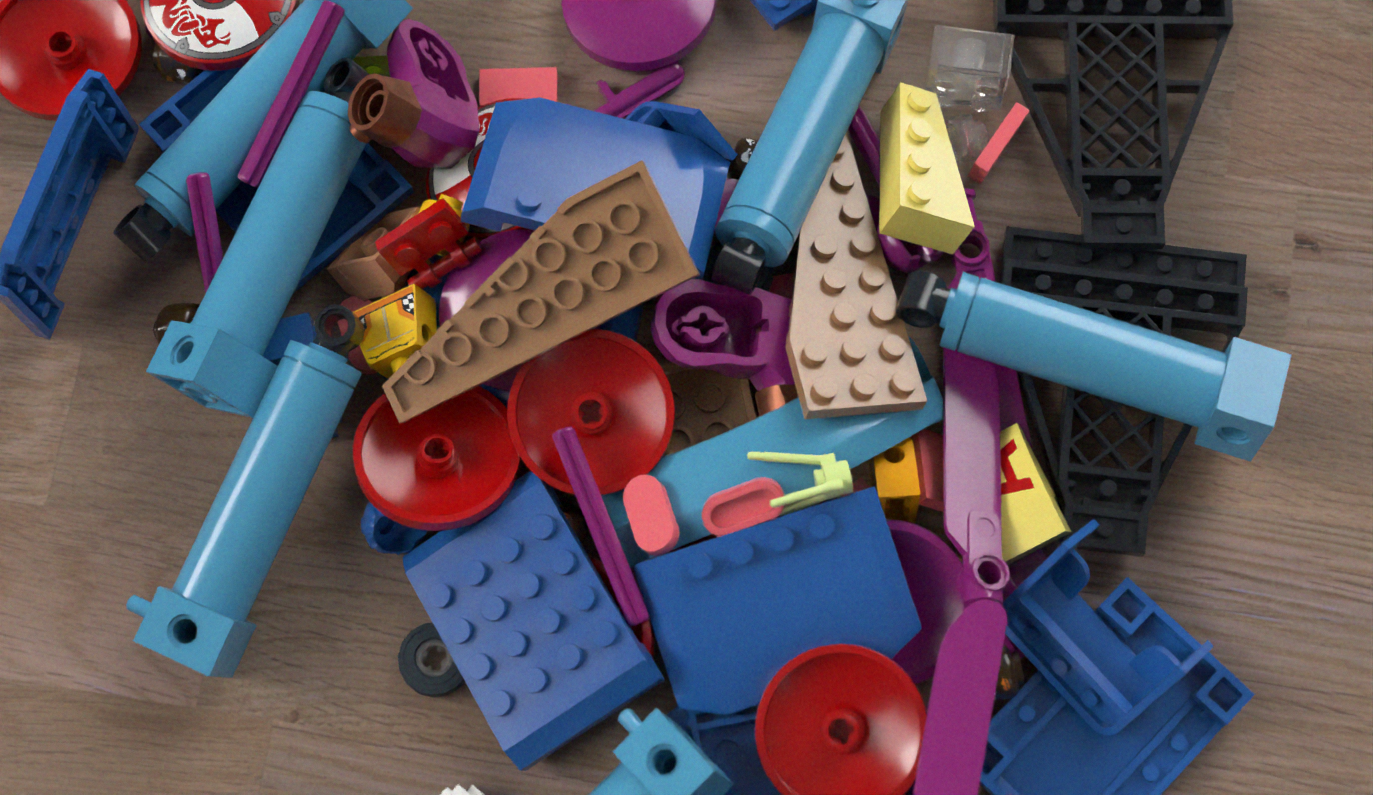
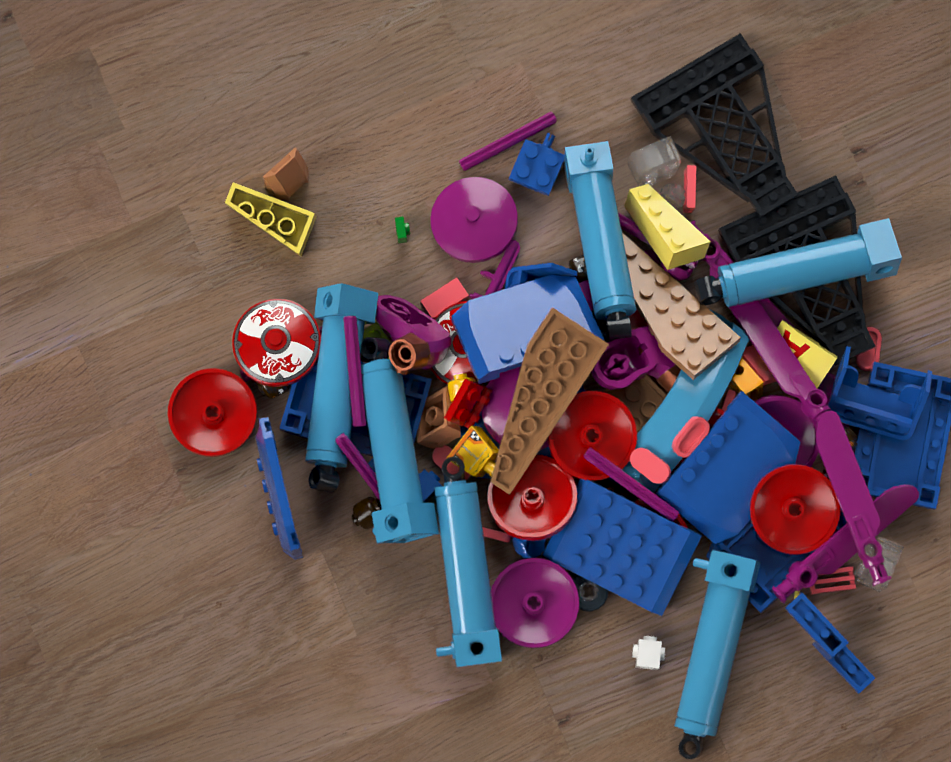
camera: 40 degrees left, 5 degrees up
yellowish green plant [747,451,853,516] -> none
none -> coral tile [482,527,511,543]
none -> magenta dish [491,558,579,648]
none -> coral tile [856,327,882,371]

